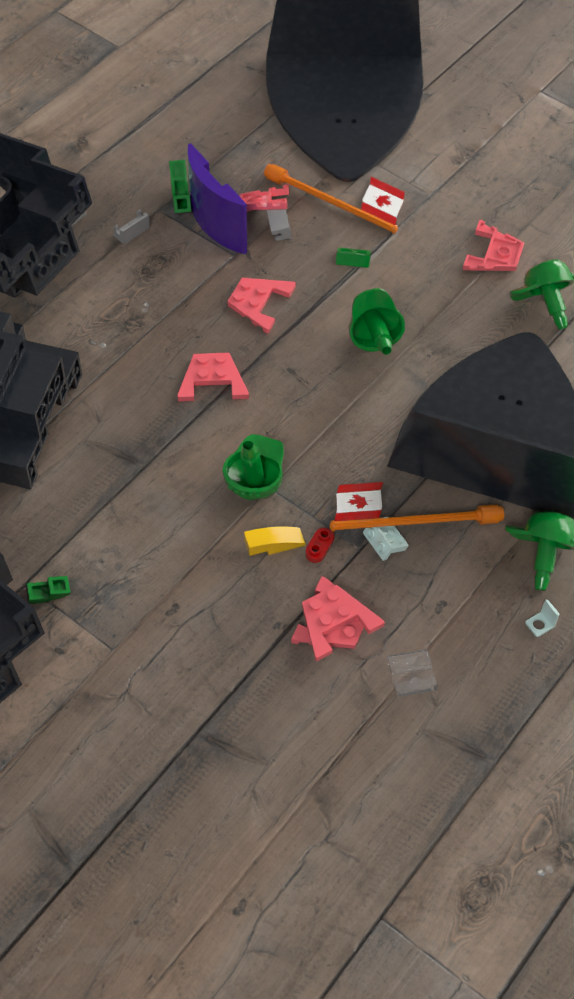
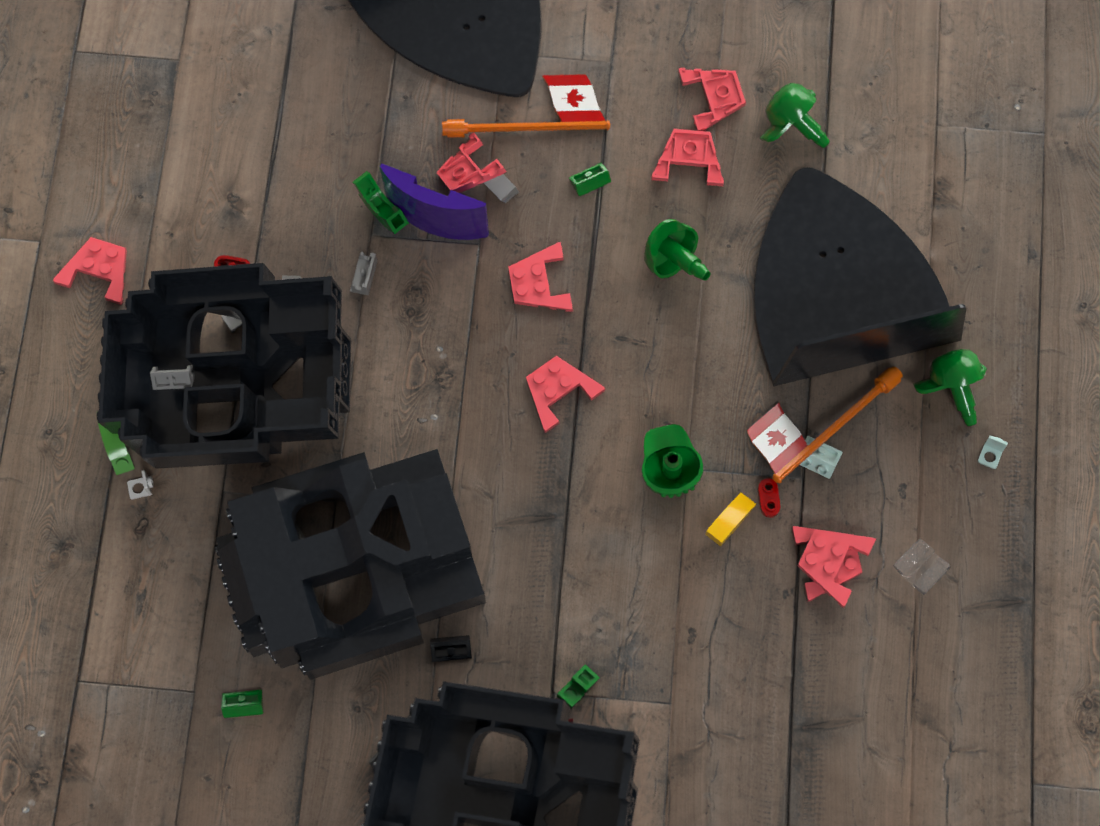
camera: 30 degrees left, 15 degrees up
none -> coral wing [652,129,724,187]

